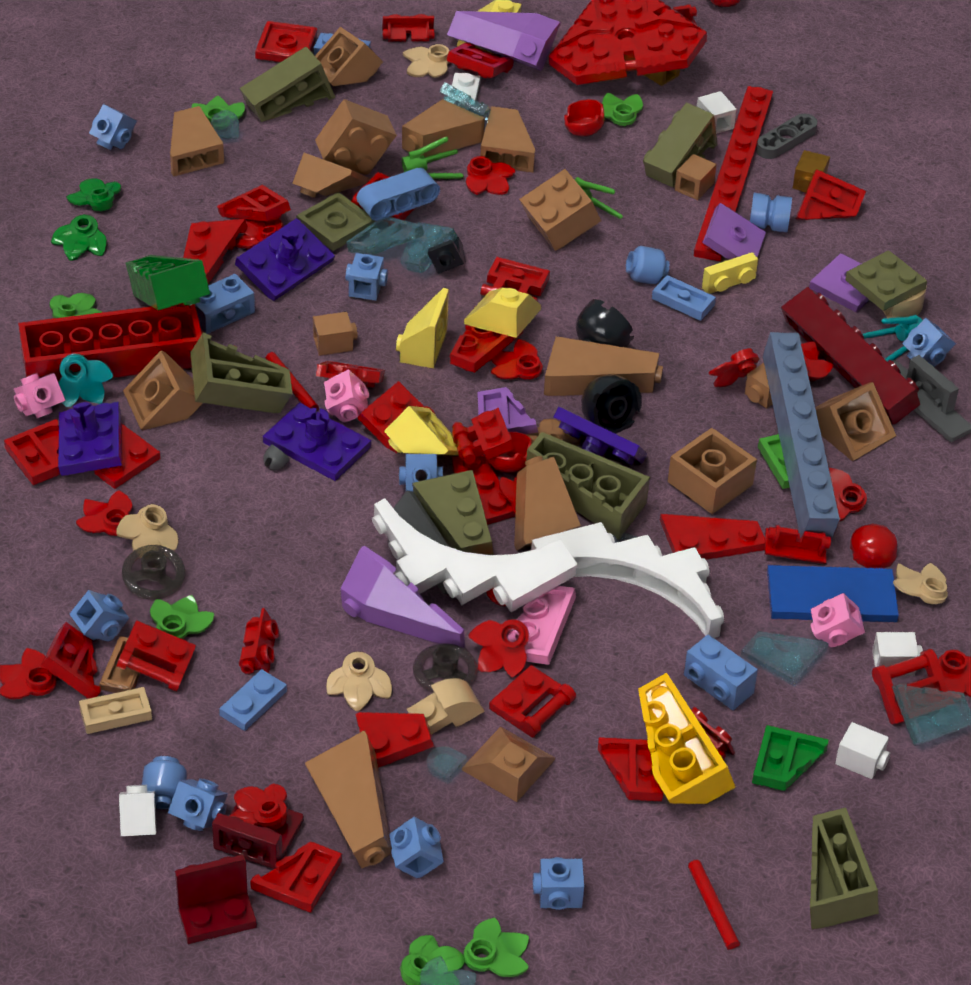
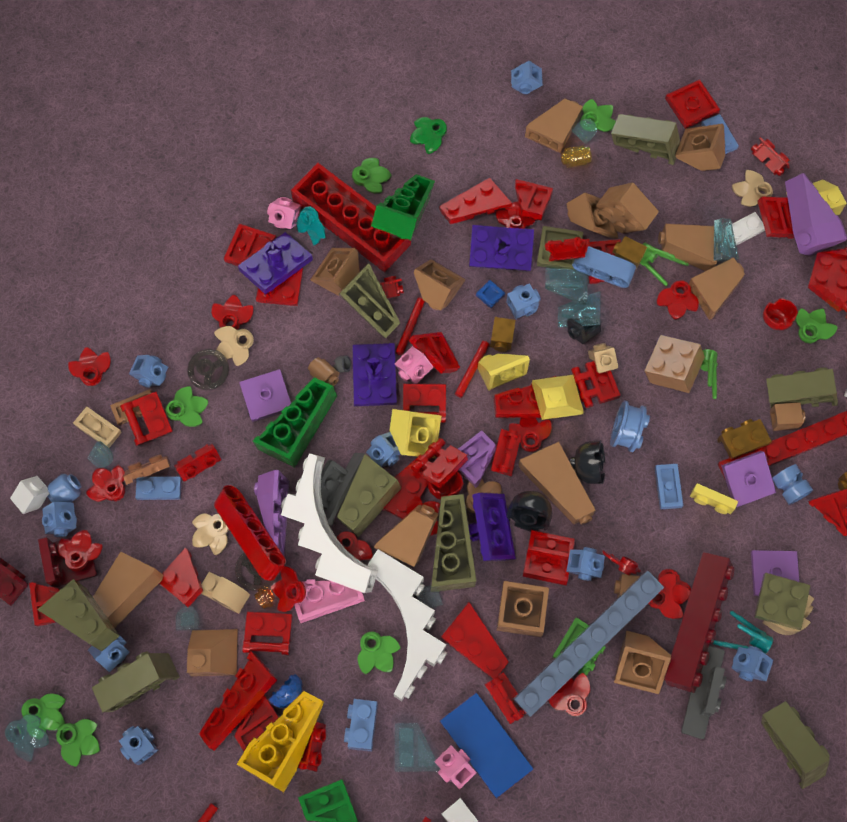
camera: 55 degrees right, 25 degrees up
red wing [41,622,101,699] -> none
green plate [66,178,121,211] -> none
medium blue brick [195,274,255,334] -> none
medium nougat brick [313,312,358,356] -> none
medium blue head [626,246,670,284] -> none
red hair [850,523,897,568] -> none
tan plate [893,563,948,604] -> none
none -> olive wedge [37,579,119,651]
none -> red plate [86,465,125,502]
none -> clear light blue tile [87,441,113,468]
none -> olive wedge [92,651,180,713]
none -> nougat wing [123,454,170,485]
none -> red wing [199,651,277,751]
none -> red beam [214,485,286,581]
none -> medium lavender plate [239,369,291,422]
none -> green wedge [253,377,337,468]
none -> clear orange plate [254,587,275,609]
none -> blue hair [269,674,303,708]
none -> medium nougat brick [308,357,339,386]
none -> bright green plate [358,632,400,674]
none -> medium nougat slope [414,259,466,311]
none -> red bar [455,341,490,398]
none -> blue tile [476,280,505,308]
none -> pearl gold brick [490,317,516,352]
none -> red hinge [490,429,522,476]
none -> red slope [523,530,575,585]
none -> red hinge [545,237,590,261]
none -> clear yellow brick [561,145,592,168]
none -> medium blue brick [566,547,605,581]
none -> tan bracket [588,343,618,373]
none -> medium blue wheel [610,400,650,452]
none -> pearl gold brick [612,236,647,271]
none -> pearl gold bracket [717,419,772,460]

